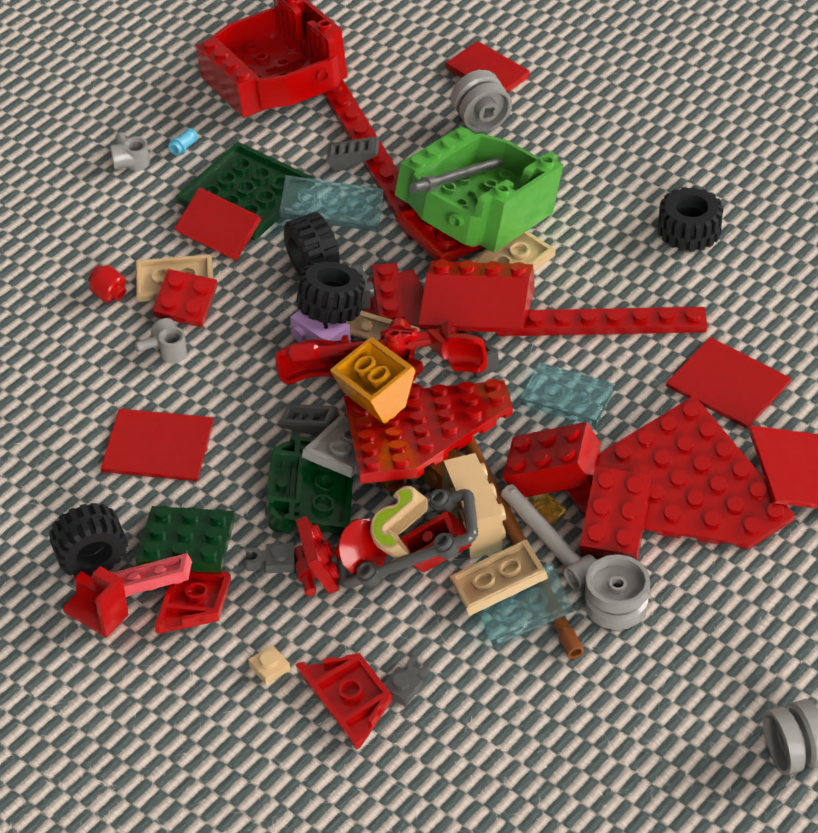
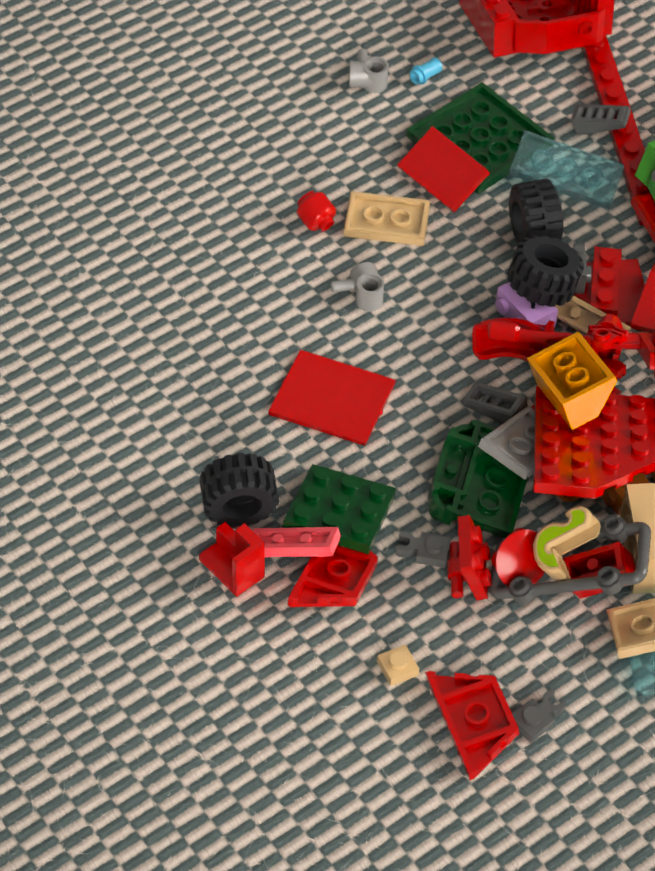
camera: 10 degrees right, 5 degrees up
red plate [152,269,218,327] -> none

